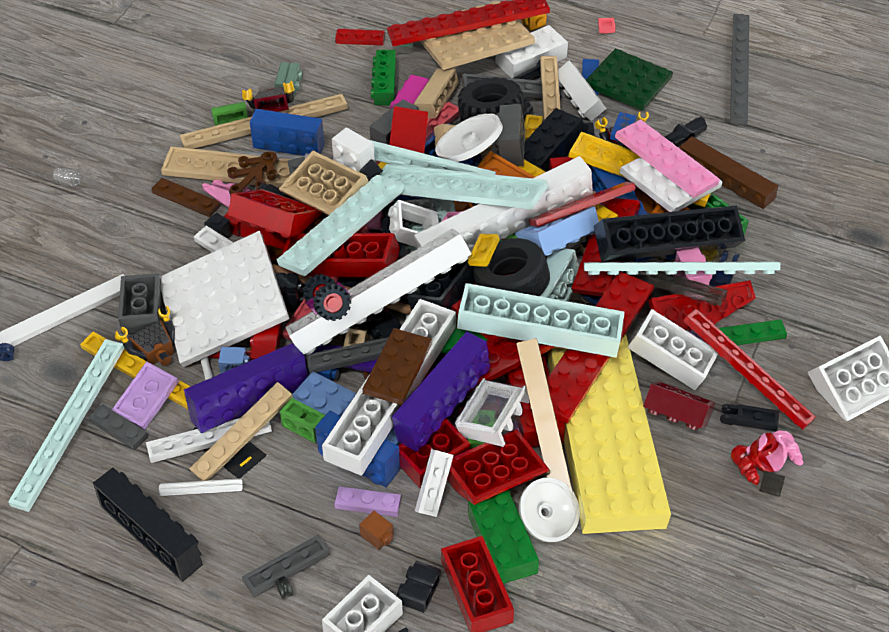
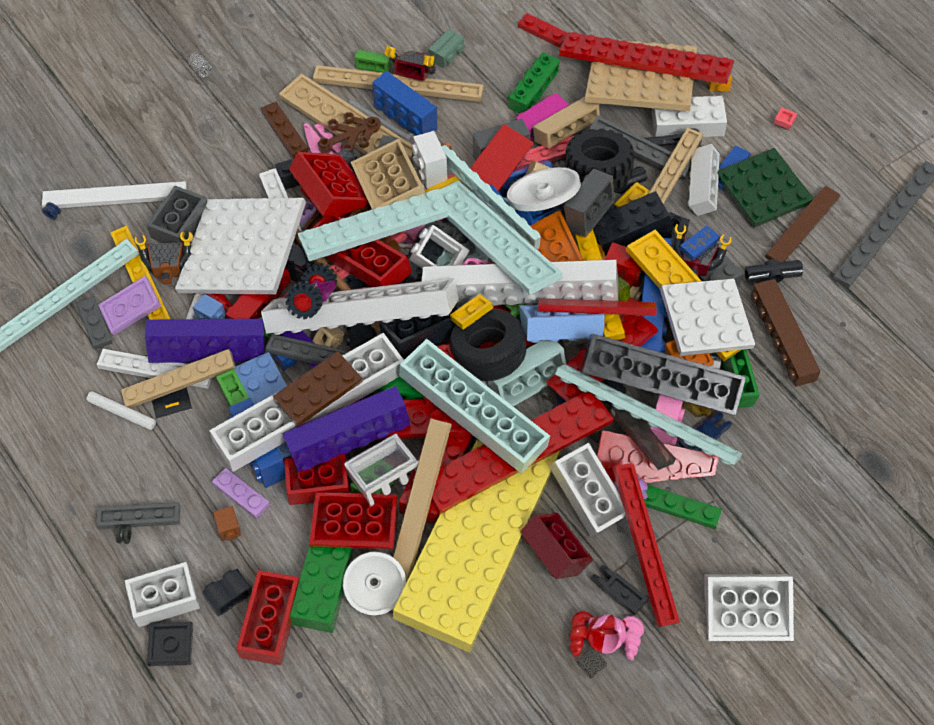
camera: 30 degrees right, 10 degrees up
black brick [93,468,203,582] -> none
black slope [360,159,383,181] -> none
white plate [415,449,453,517] -> none
bright pink plate [615,120,720,198] -> none
none -> reddish brown tile [765,186,841,262]

